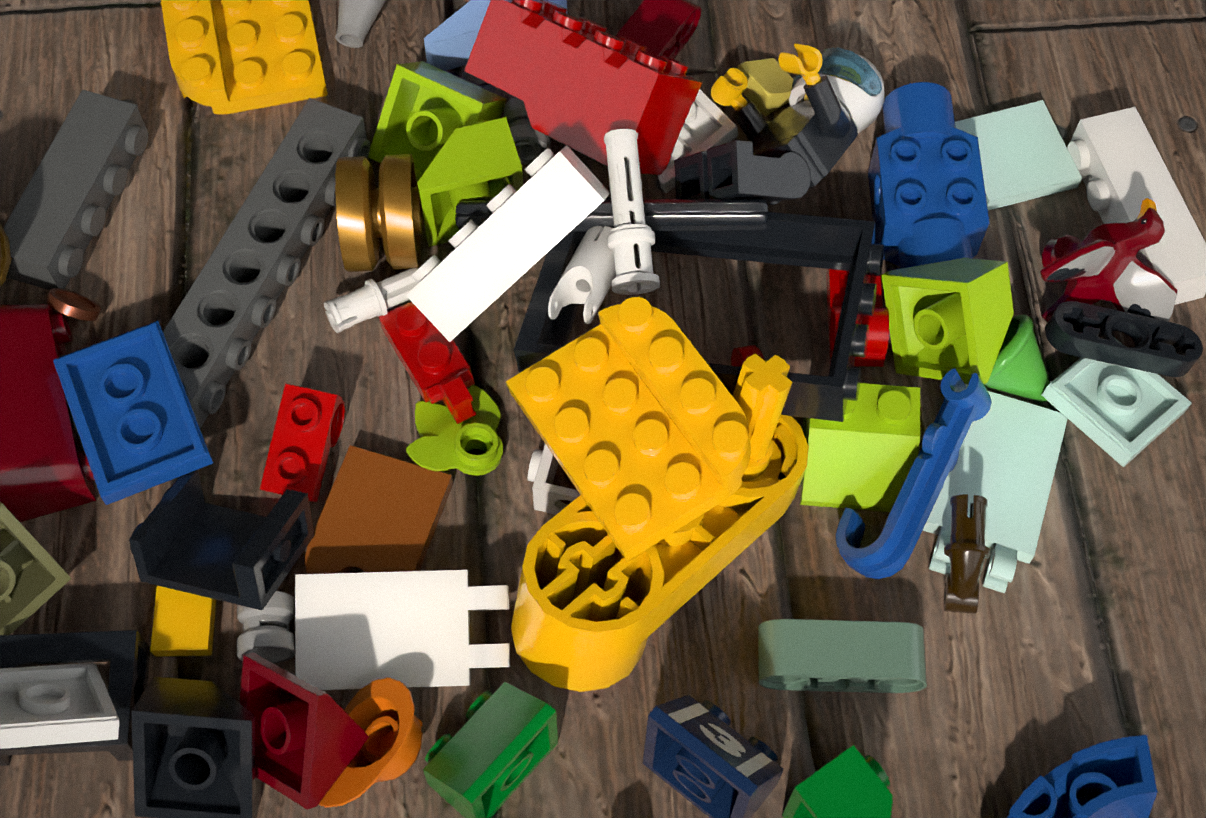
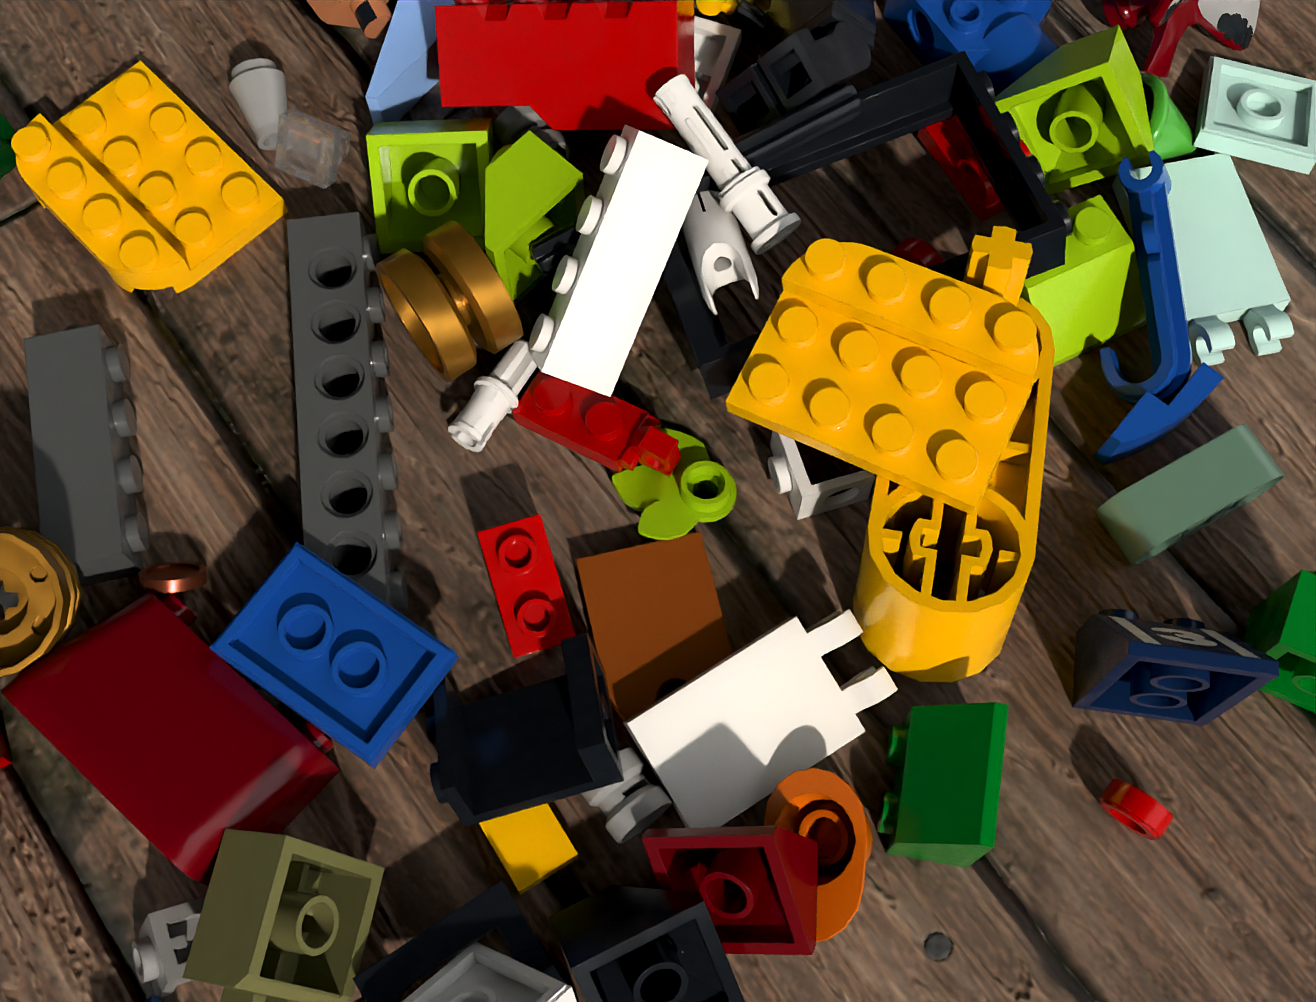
camera: 30 degrees left, 5 degrees up
dark brown piece [943,494,991,614] -> none
black beam [1045,301,1203,377] -> none
none -> clear tile [275,108,351,189]
none -> blue slope [1093,362,1224,465]

